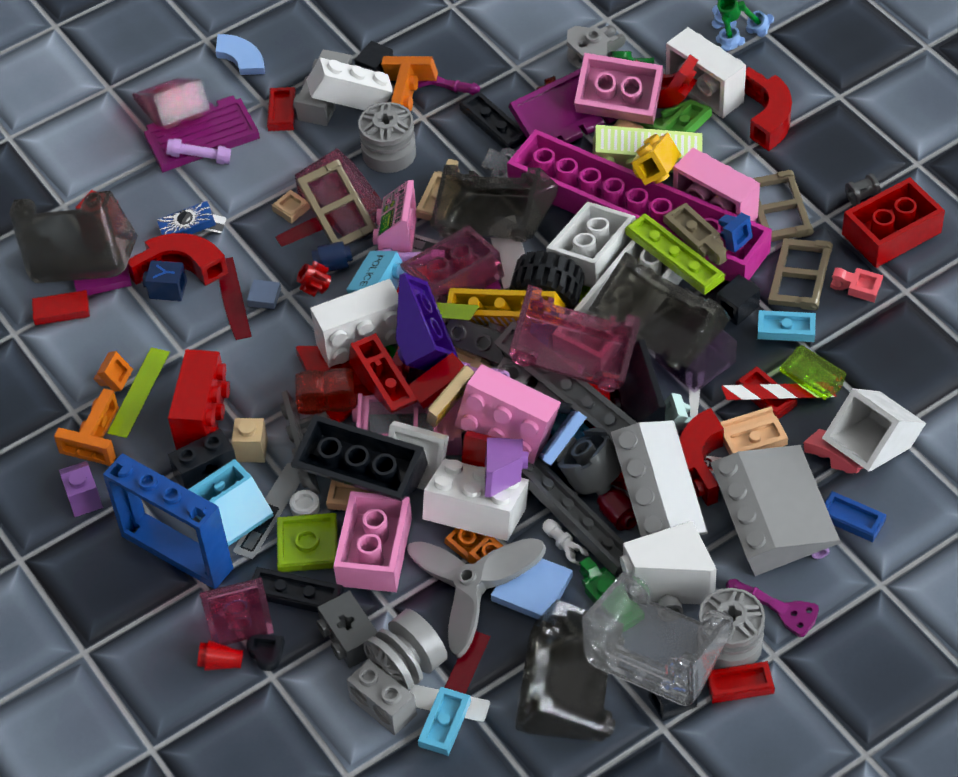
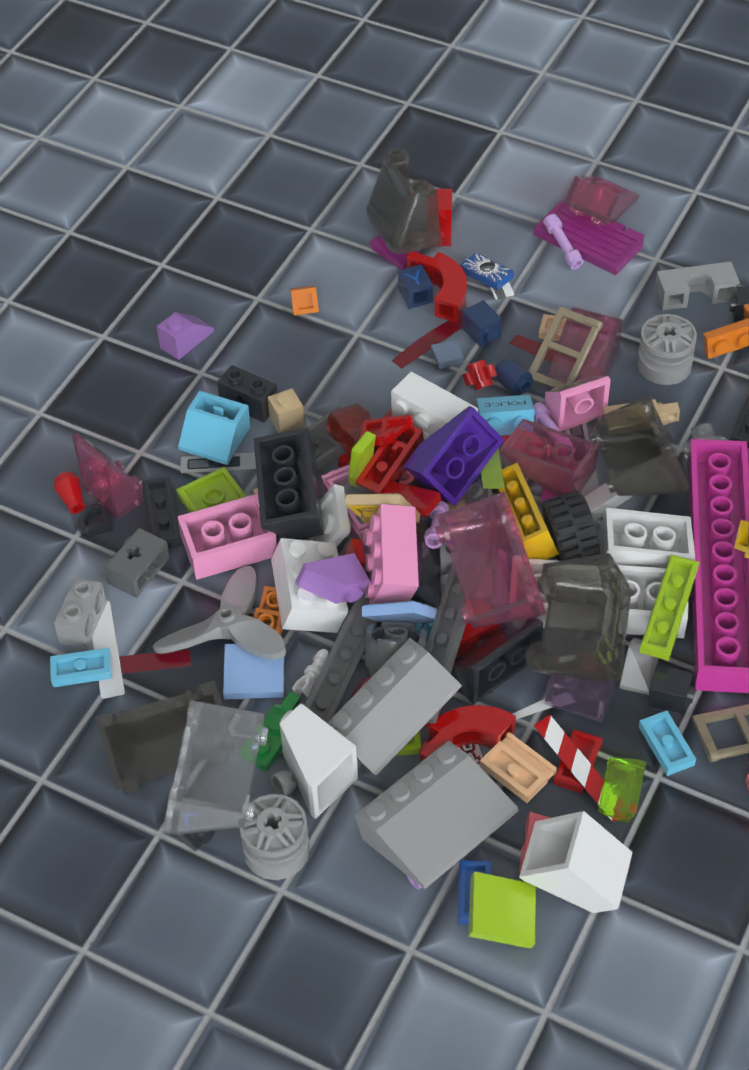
camera: 60 degrees right, 0 degrees up
red tile [32,290,90,325] -> none
orange bracket [54,388,119,466] -> none
blue window [103,453,233,589] -> none
lime sticker [107,347,170,438] -> none
red brick [168,349,230,450] -> none
light blue tile [215,34,265,75] -> none
red tile [267,87,296,131] -> none
white tile [289,490,320,516] -> none
white brick [306,57,393,111] -> none
light grey wheel [364,609,447,691] -> none
dark tan hinge [663,203,727,266] -> none
light aqua tile [664,393,693,430] -> none
red tile [705,661,775,704] -> none
blue tile [718,212,753,253] -> none
magenta piece [726,579,819,637] -> none
none -> lime tile [348,431,376,487]
none -> red tile [359,414,414,446]
none -> dark blue brick [462,300,502,347]
none -> lime tile [469,872,536,949]

